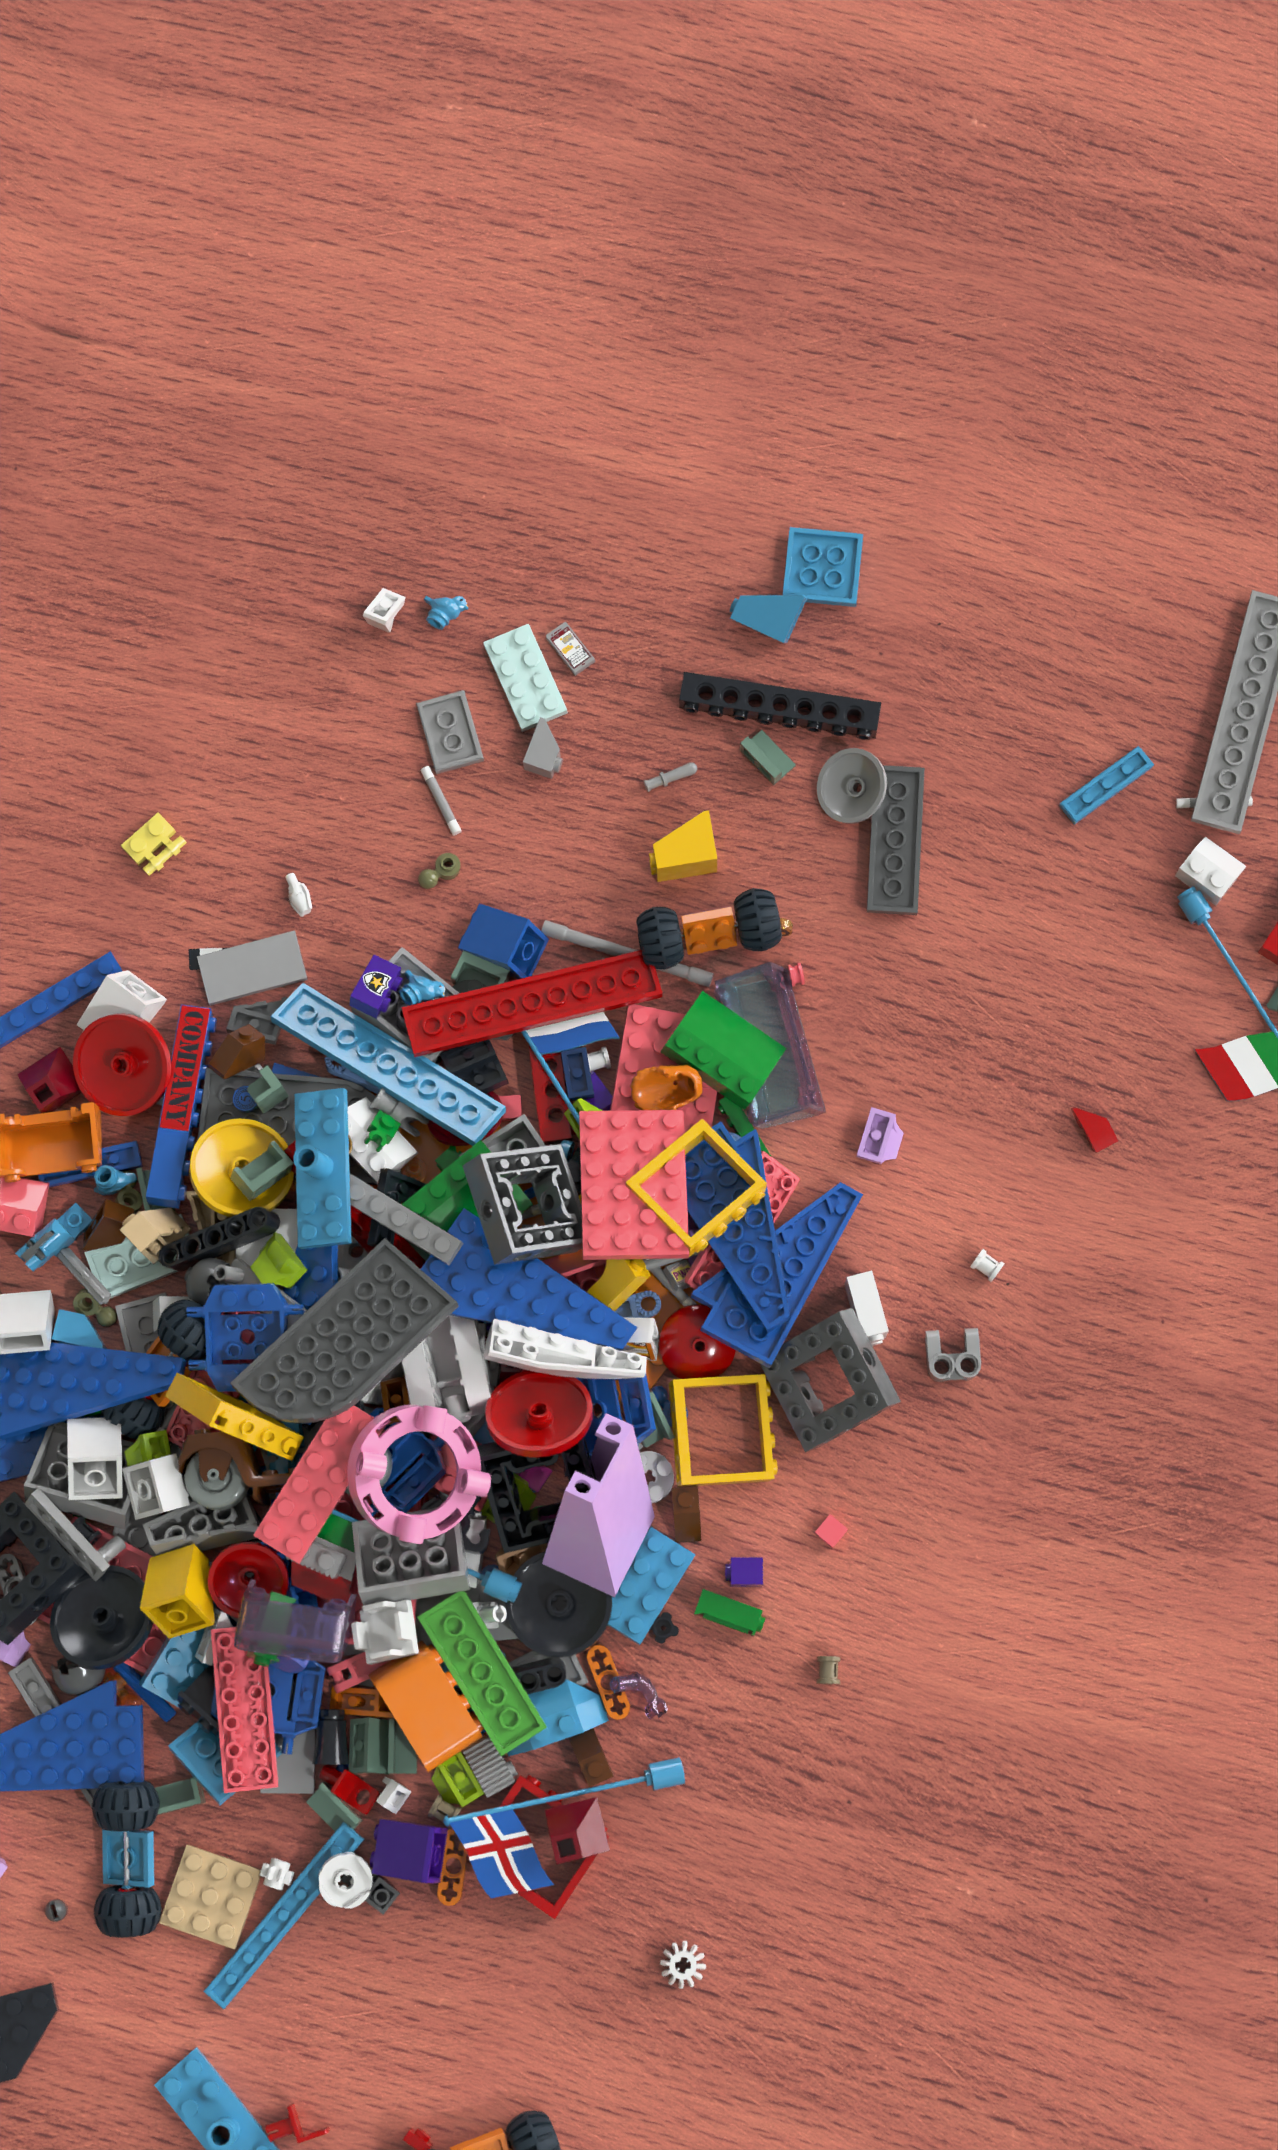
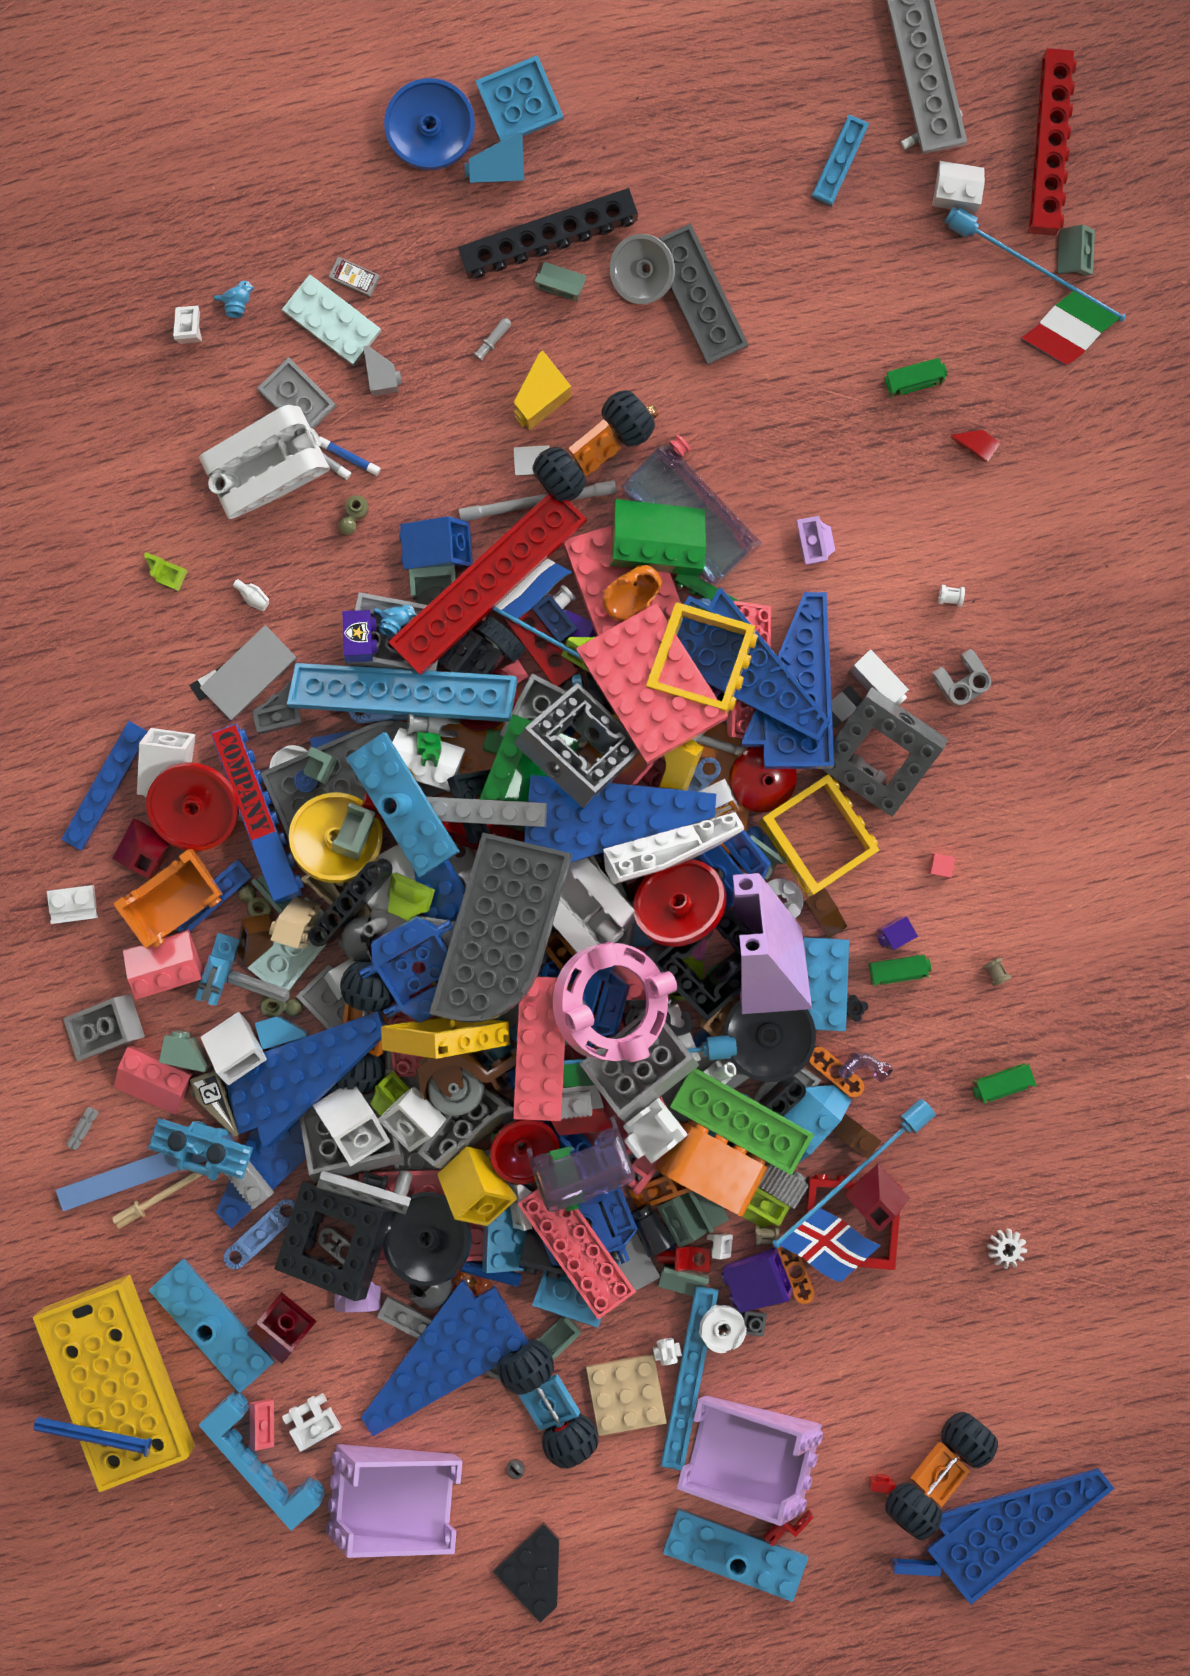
camera: 30 degrees left, 10 degrees up
dark azure animal [94,1165,137,1196] -> none
light yellow plate [121,813,187,876] -> none
reddish brown slope [209,1024,265,1080] -> none
tile [663,1260,691,1292] -> none
none -> lime slope [144,552,188,591]
none -> white panel [199,405,330,519]
none -> blue bar [320,437,381,476]
none -> blue dish [384,78,475,170]
none -> black wheel [477,616,526,663]
none -> white sticker [514,445,550,475]
none -> lavender windscreen [677,1396,823,1526]
none -> sticker [831,686,862,728]
none -> green window [884,357,947,399]
none -> green window [972,1063,1037,1104]

